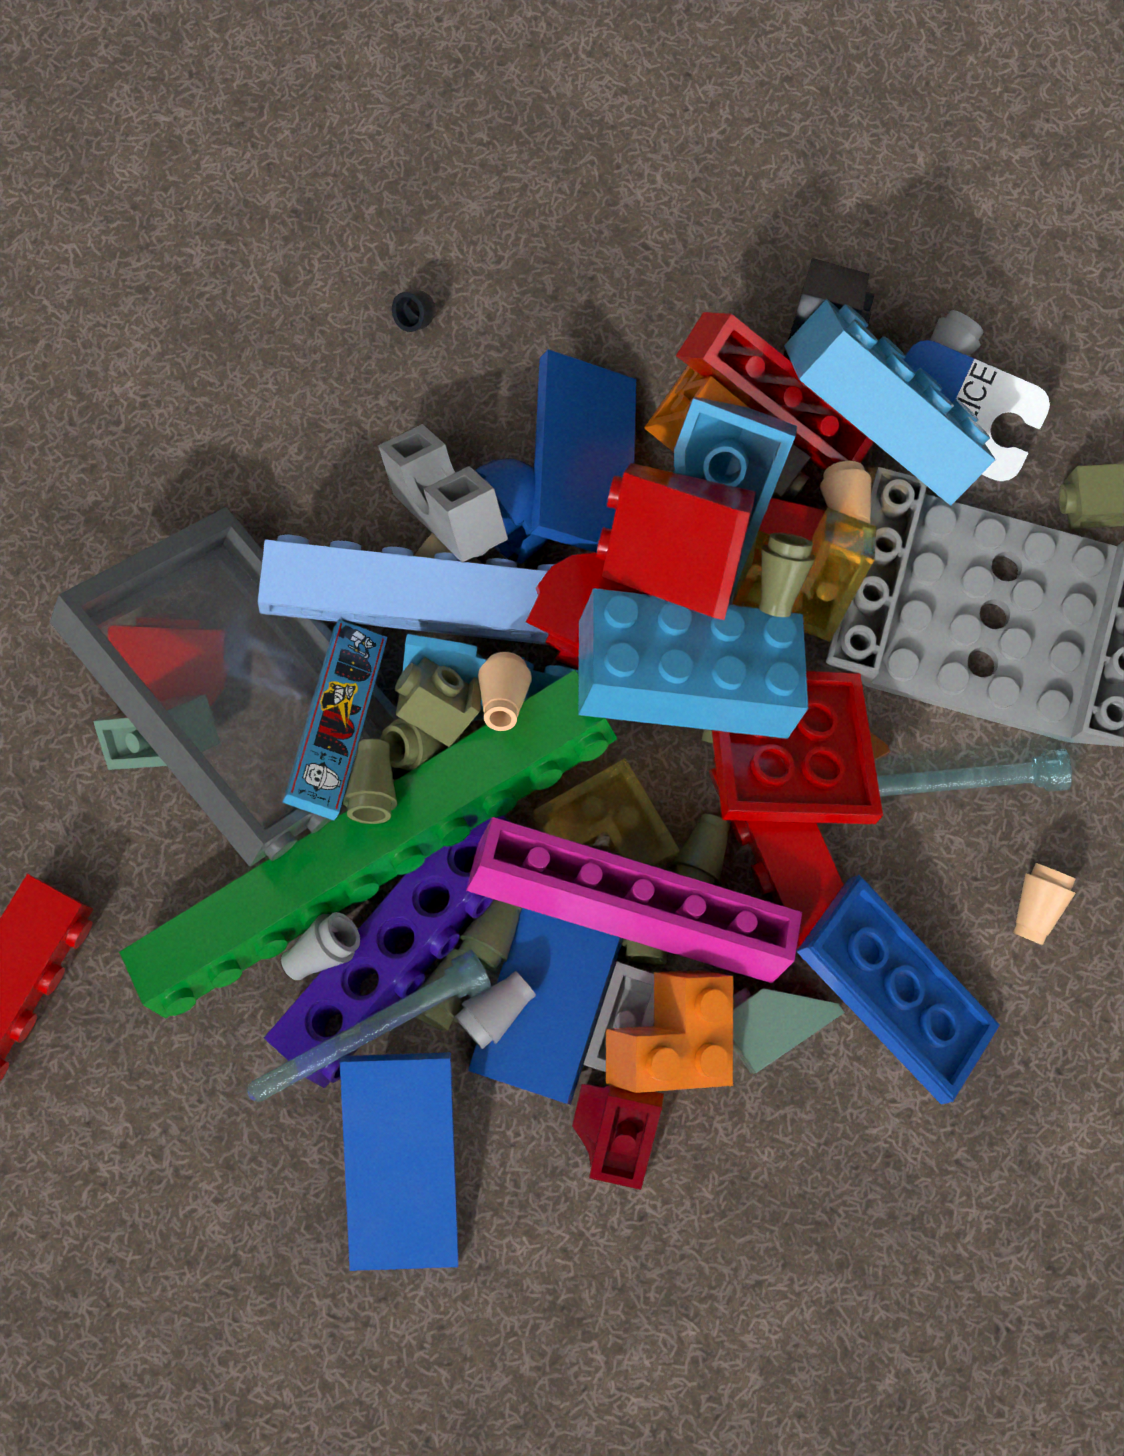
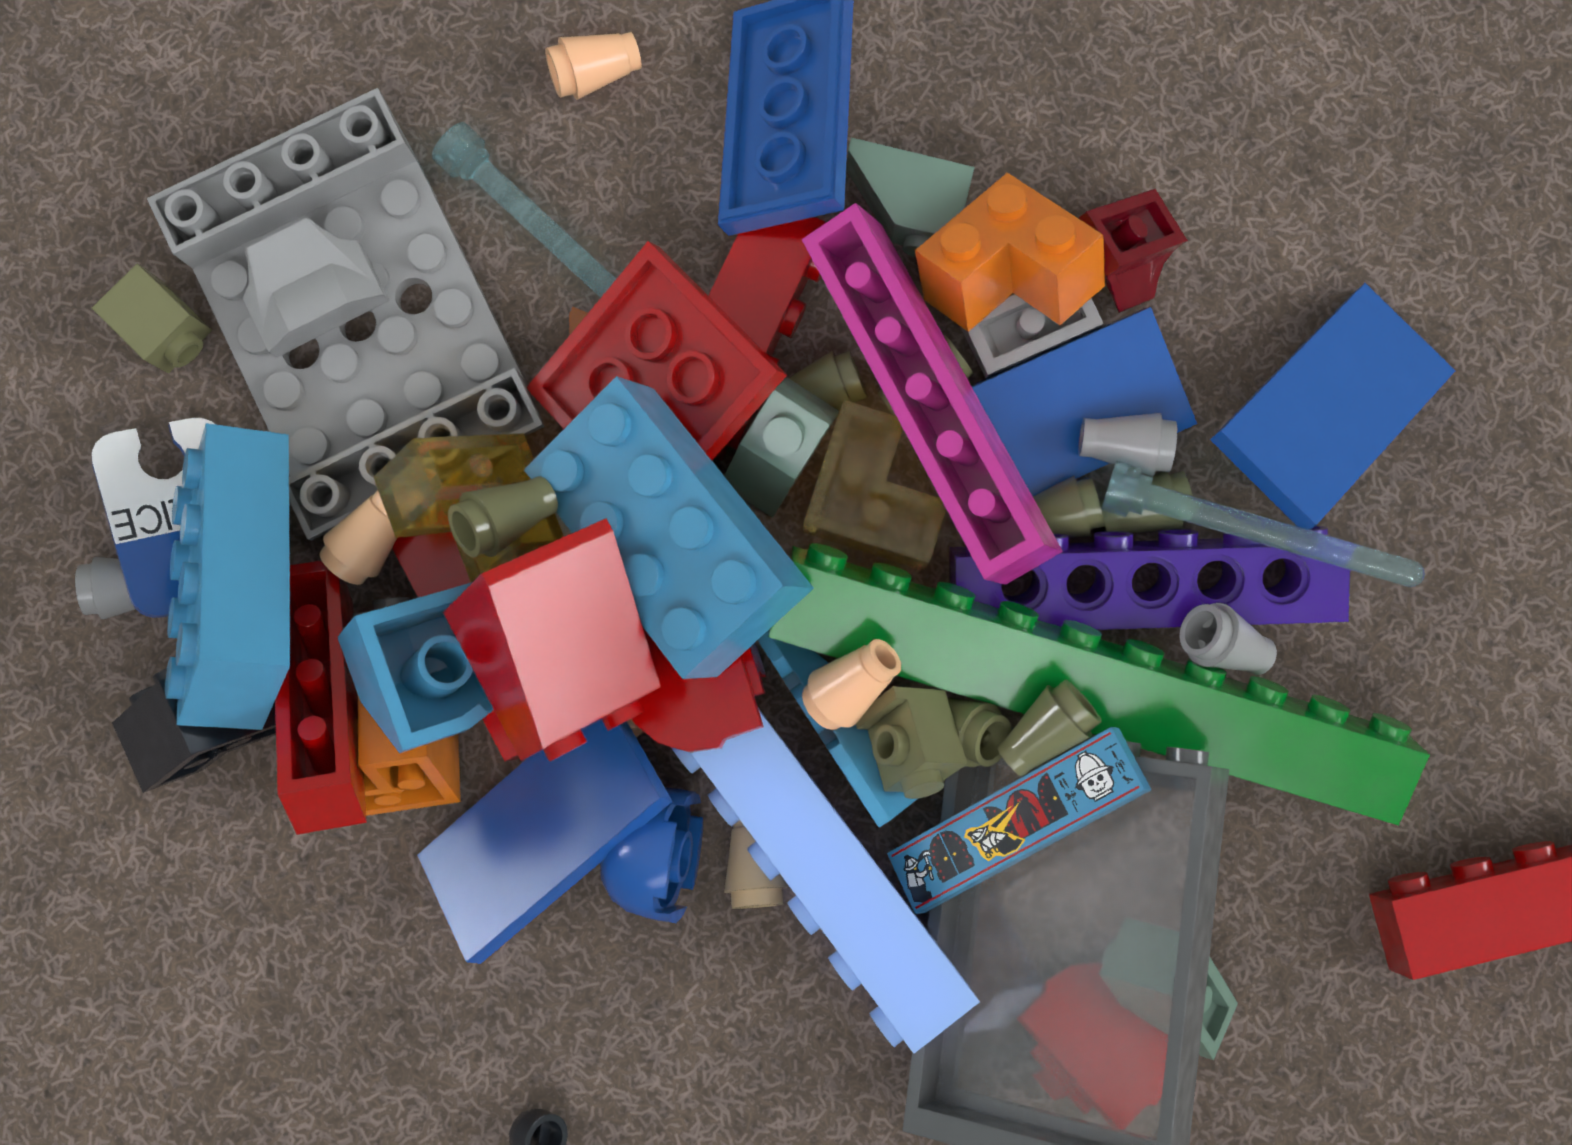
camera: 125 degrees left, 5 degrees up
light grey arch [378,424,508,563] -> none
none -> light grey slope [243,218,390,357]
none -> sand green slope [724,378,840,518]

